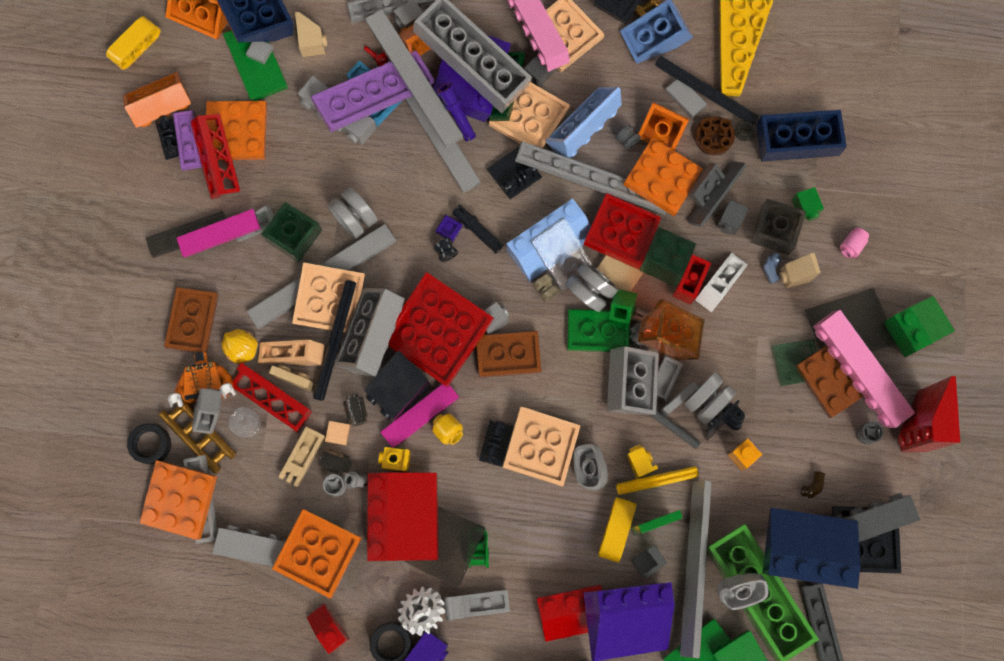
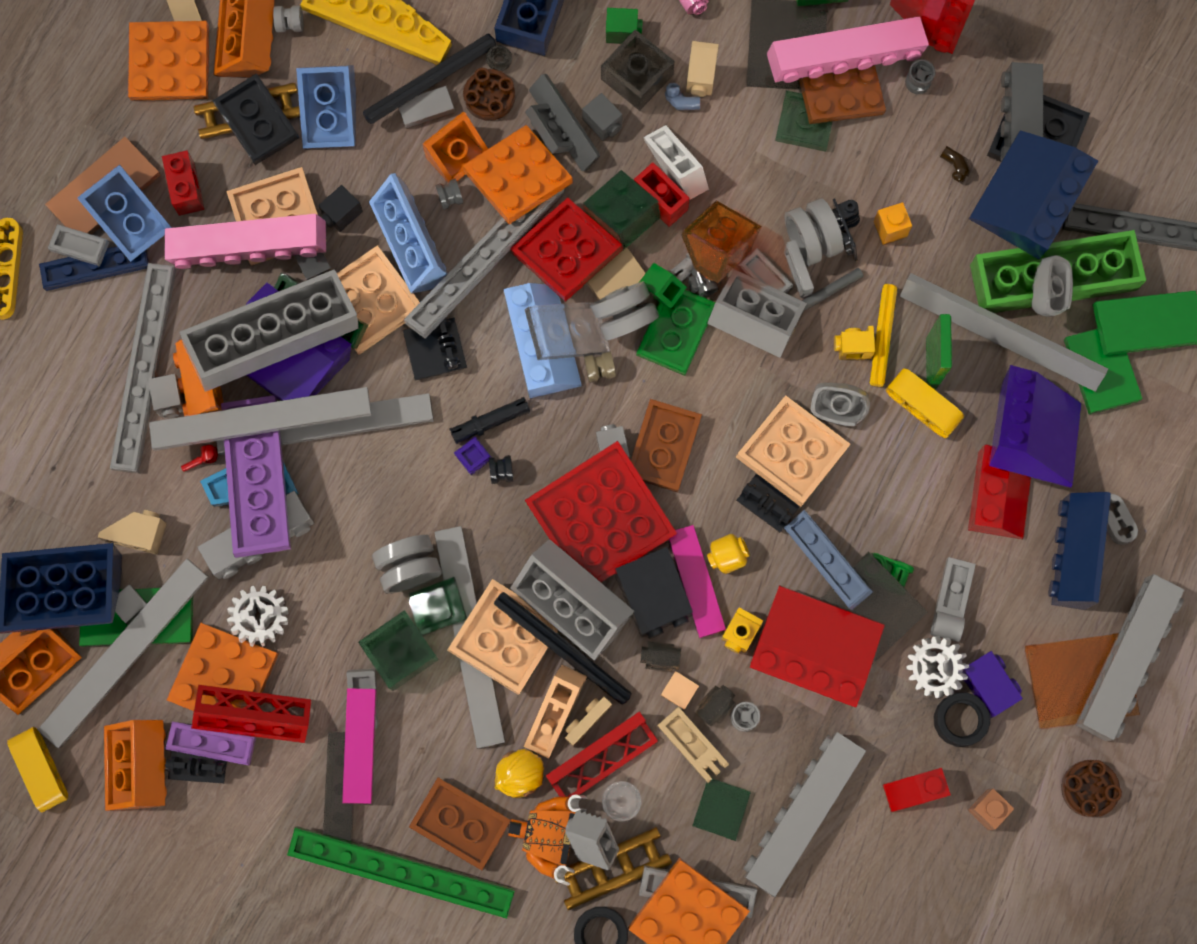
camera: 65 degrees left, 0 degrees up
orange plate [272,509,362,599] -> none
light grey pin [344,472,368,489] -> none
dark purple pin [436,83,476,141] -> none
dark grey panel [632,545,667,578] -> none
none -> light grey tile [38,559,209,748]
none -> white gear [227,586,289,647]
none -> green tile [287,826,515,919]
none -> black brick [318,184,363,232]
none -> clear green piece [409,577,467,636]
none -> clear green piece [692,779,751,841]
none -> sand blue tile [784,510,873,610]

